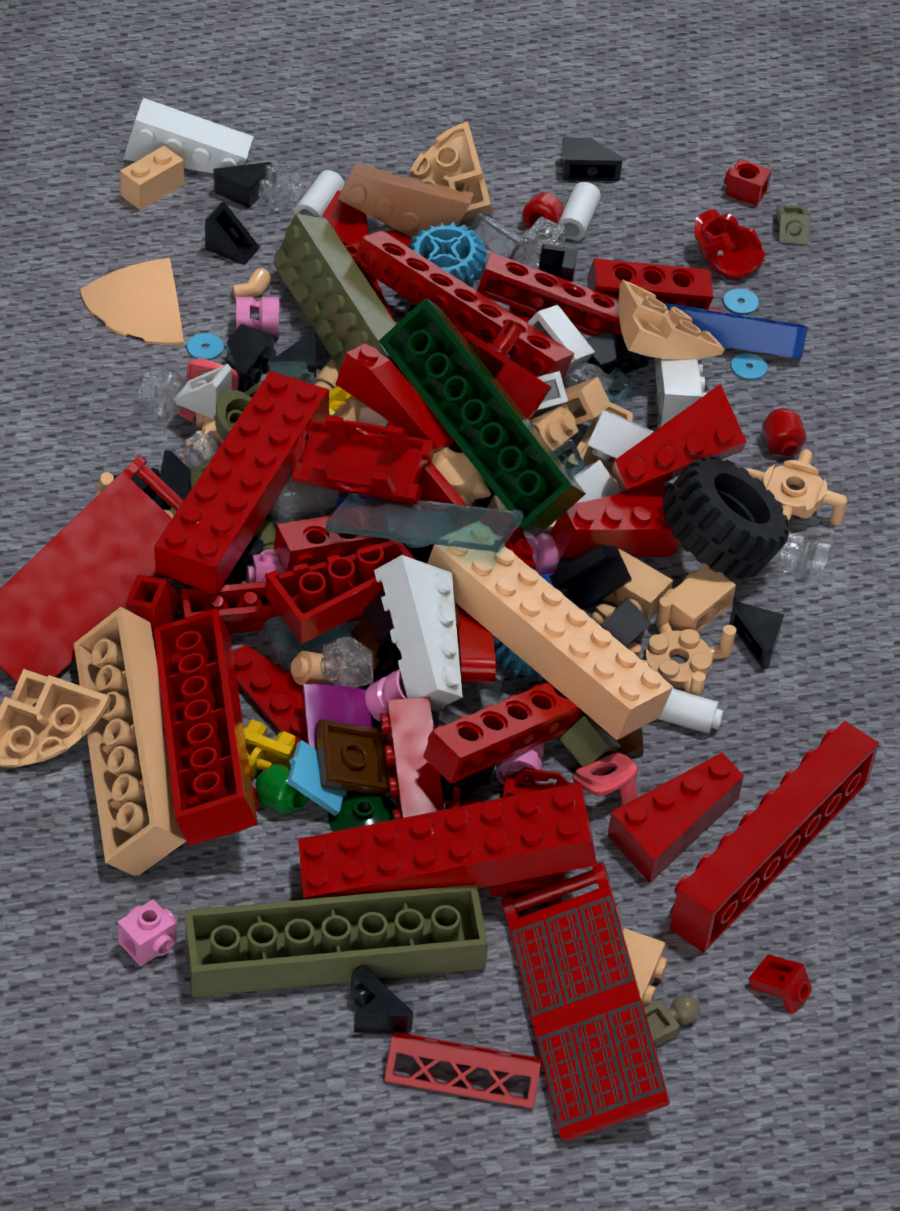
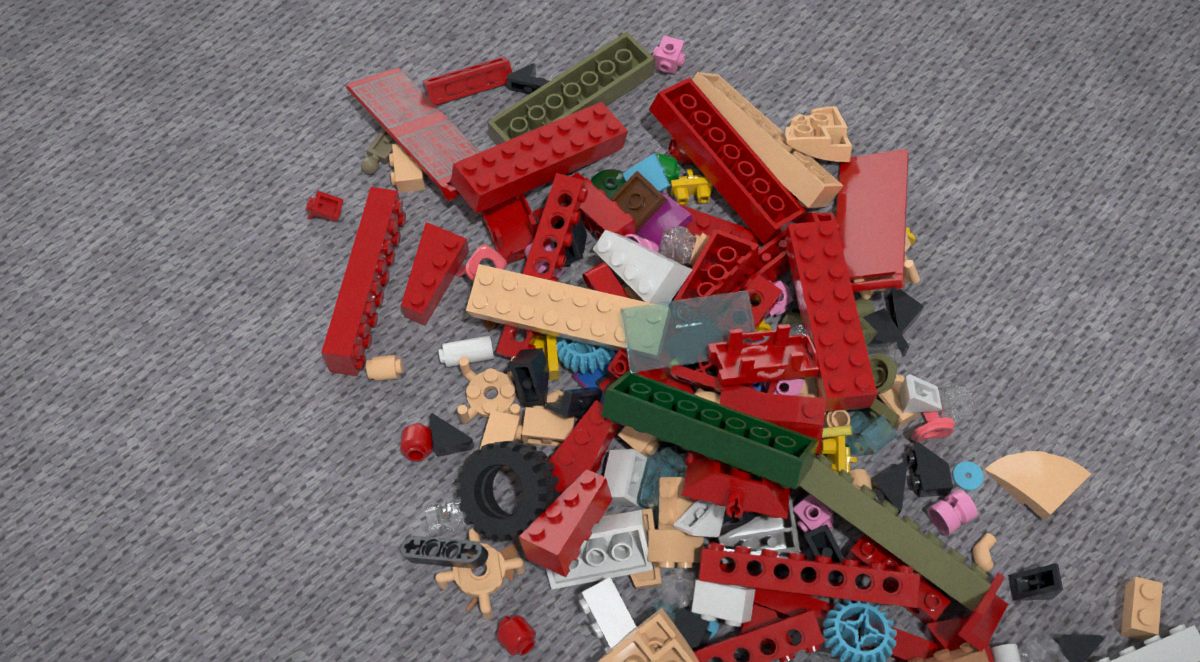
camera: 155 degrees right, 15 degrees up
none -> light nougat brick [366,355,403,381]
none -> red head [400,423,433,461]
none -> black beam [400,536,489,569]
none -> red fence [958,573,1008,652]

